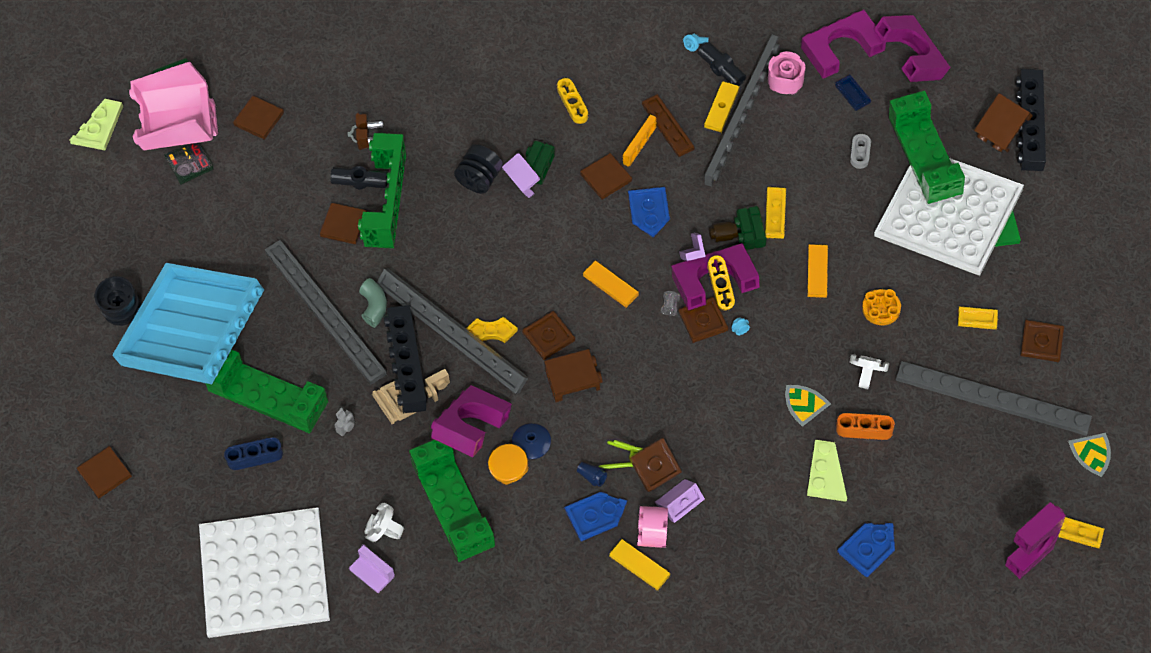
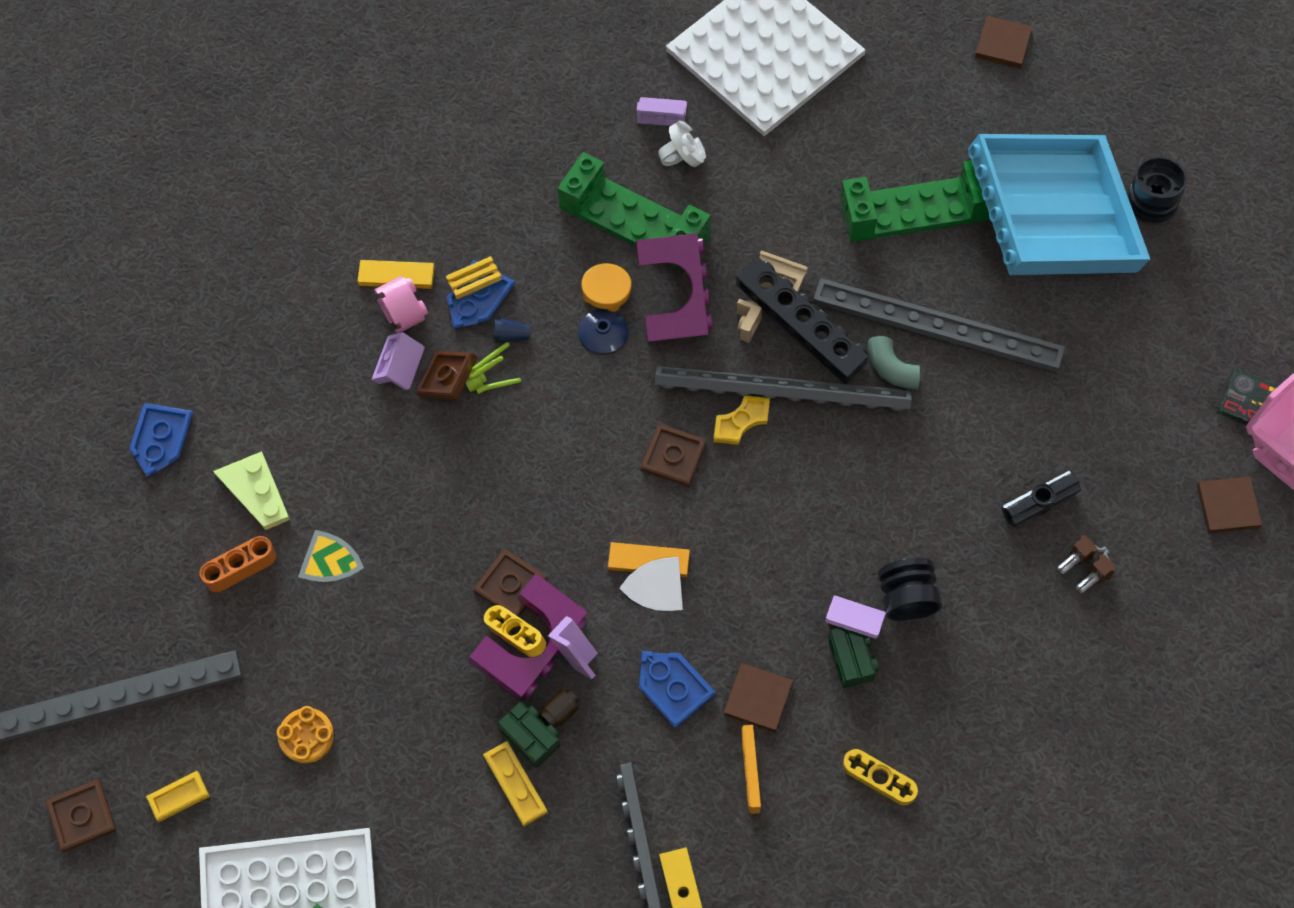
camera: 145 degrees right, 5 degrees up
dark blue beam [224,437,283,470] -> none
reddish brown tile [320,203,367,244] -> none
light grey plate [335,408,355,436] -> none
green plate [358,133,406,248] -> none
reddish brown panel [544,349,603,402] -> none
reddish brown tile [642,94,694,157] -> none
clear bush [661,291,680,316] -> none
medium azure plate [731,318,750,335] -> none
light orange tile [808,245,828,298] -> none
white tile [850,354,889,389] -> none
none -> yellow tile [446,256,502,299]
none -> white sticker [620,557,683,611]

